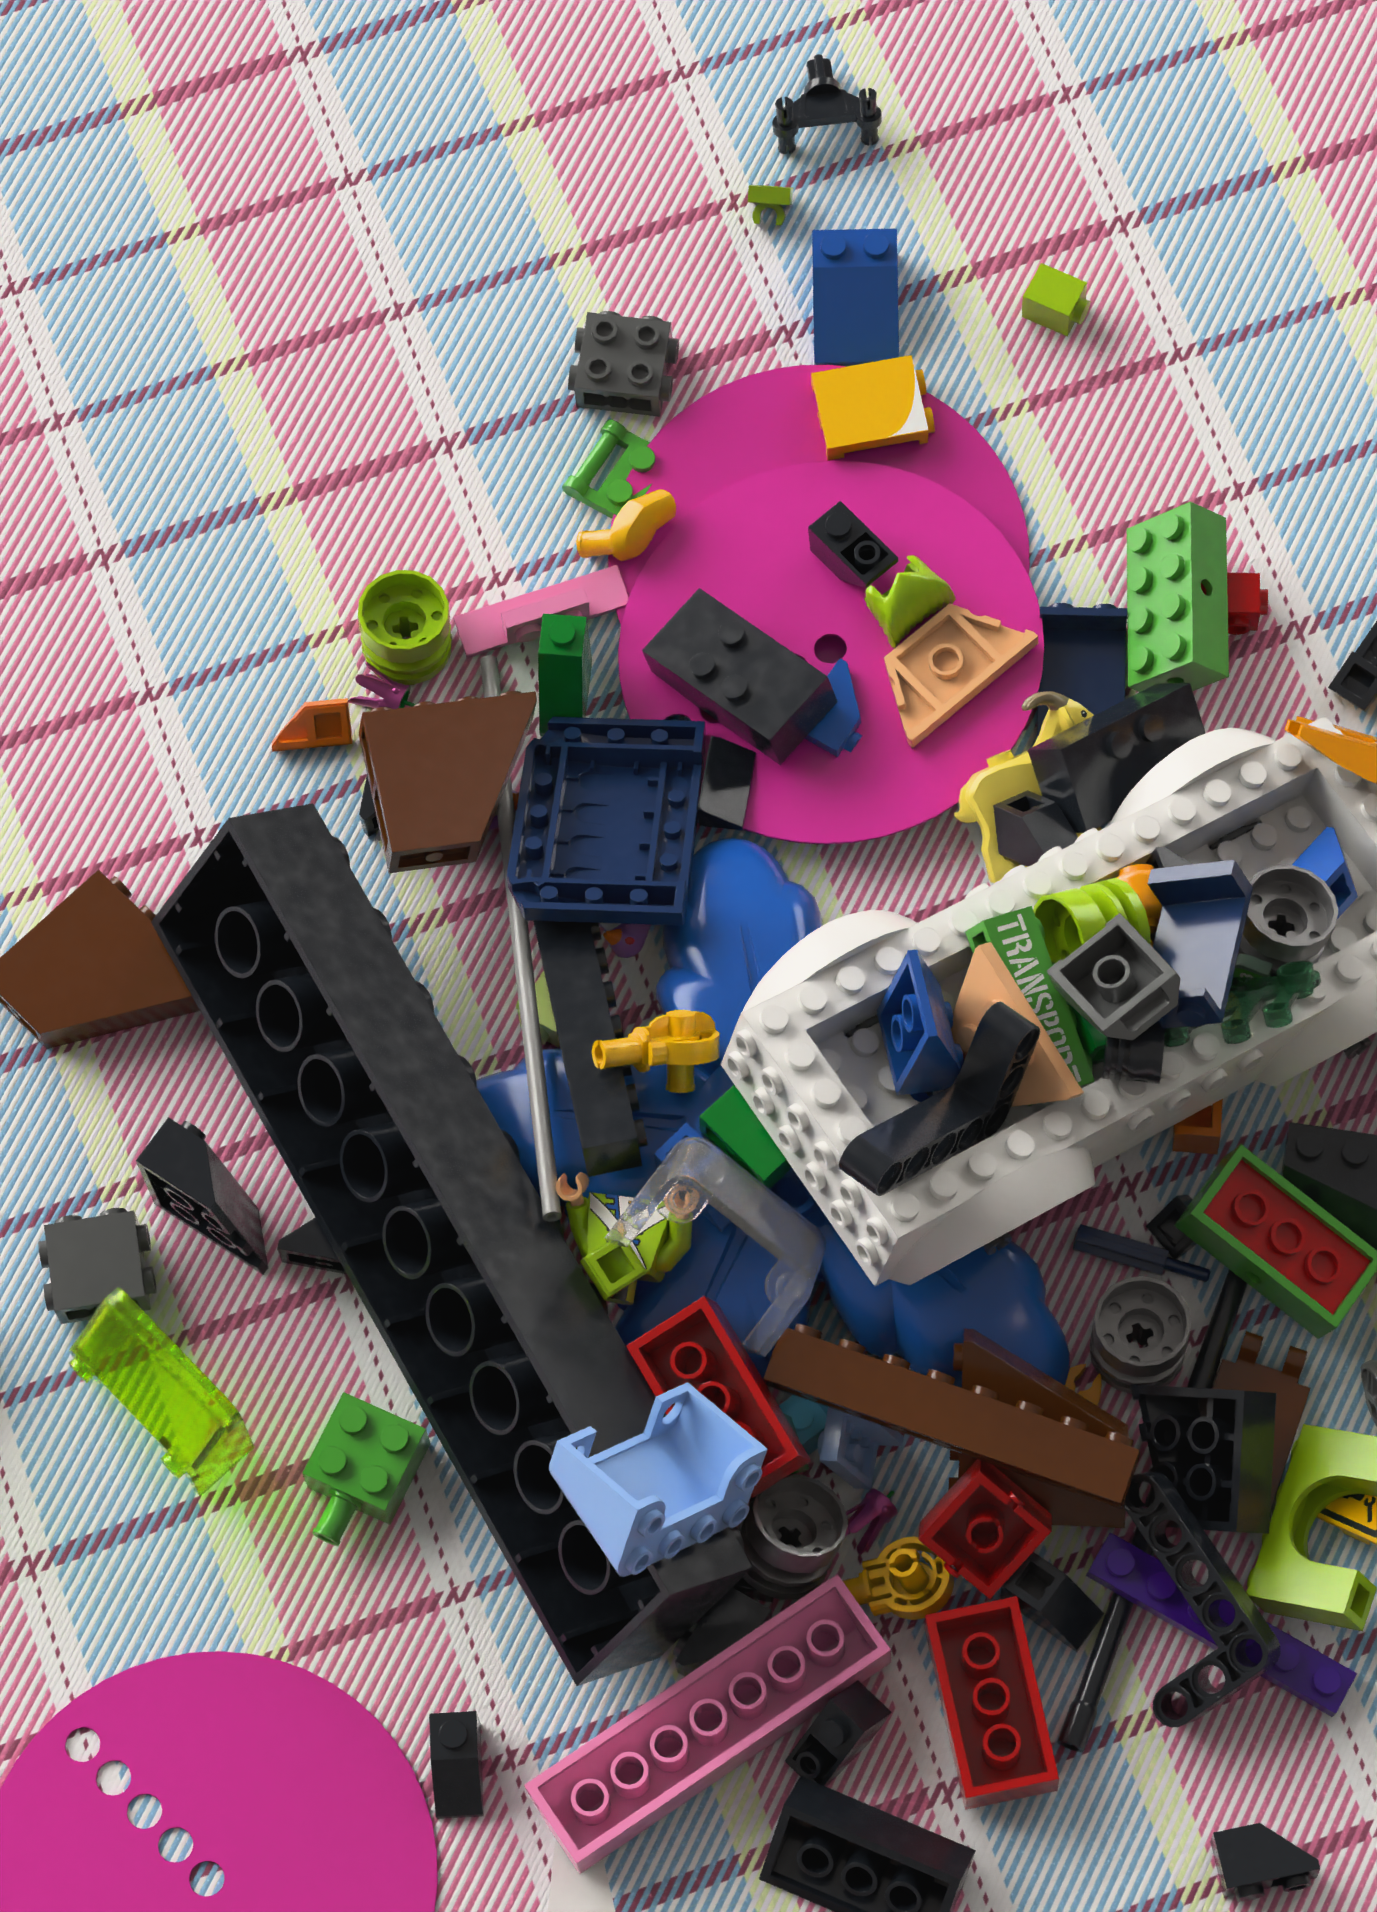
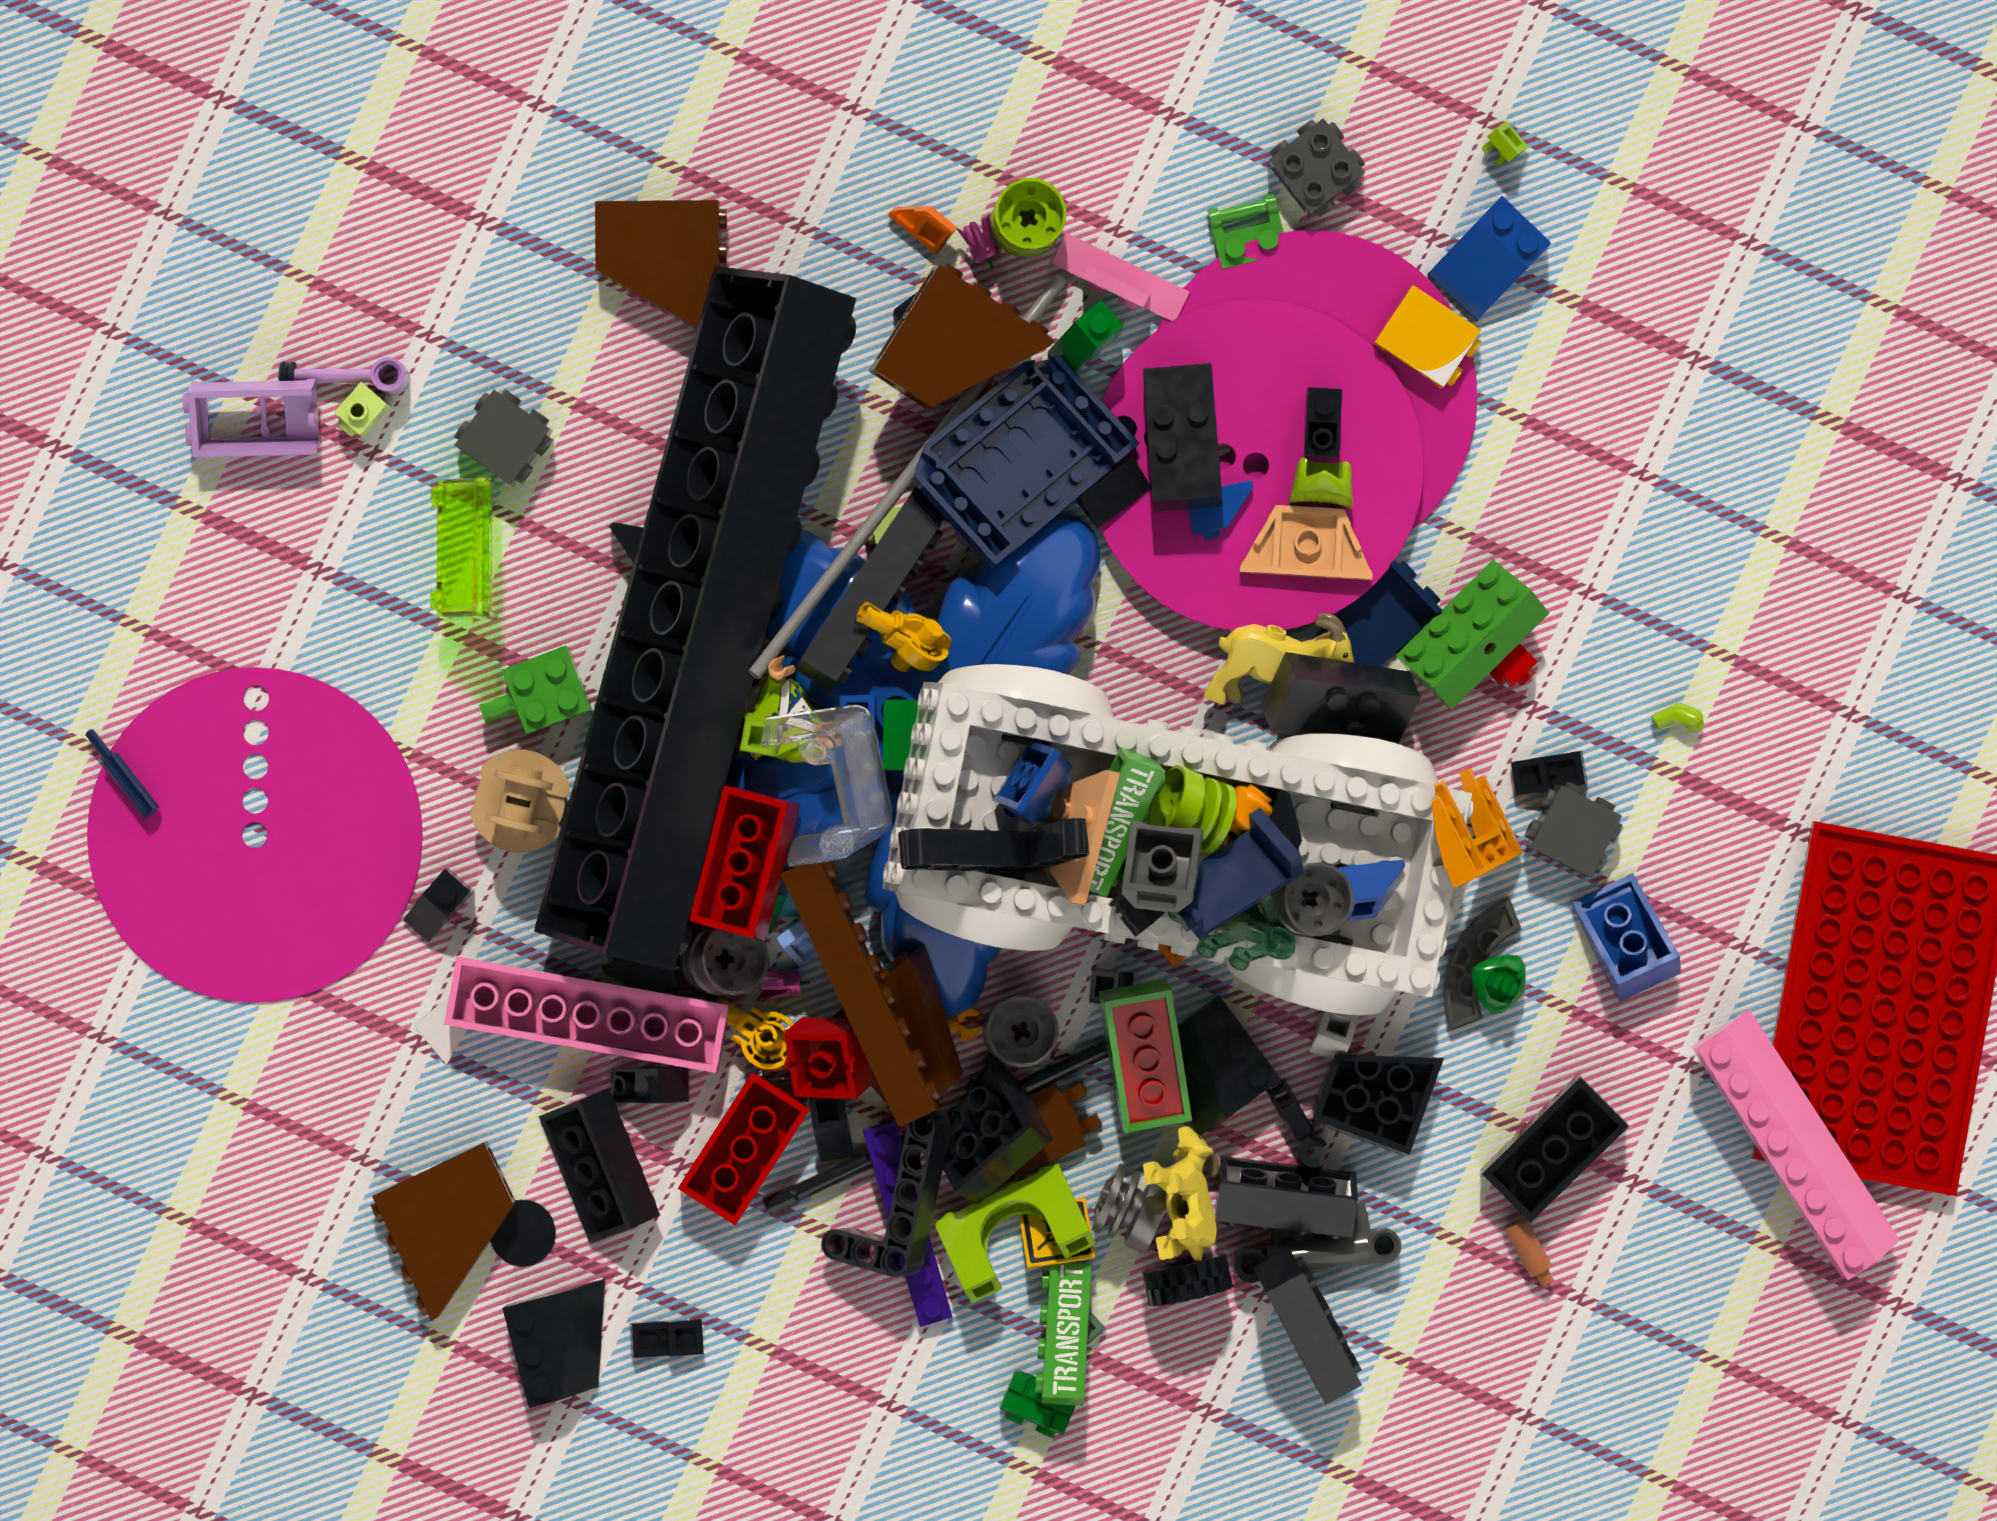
camera: 35 degrees right, 20 degrees up
black wedge [136,1117,268,1275] -> none
light blue windscreen [549,1382,768,1577] -> none
yellow arm [576,489,676,561] -> none
black axle [772,54,882,154] -> none
black slope [993,790,1078,866] -> none
lime brick [1022,263,1090,337] -> none
dark blue axle [1073,1224,1211,1282] -> none
black slope [1210,1823,1320,1902] -> none
none -> tan piece [470,750,570,853]

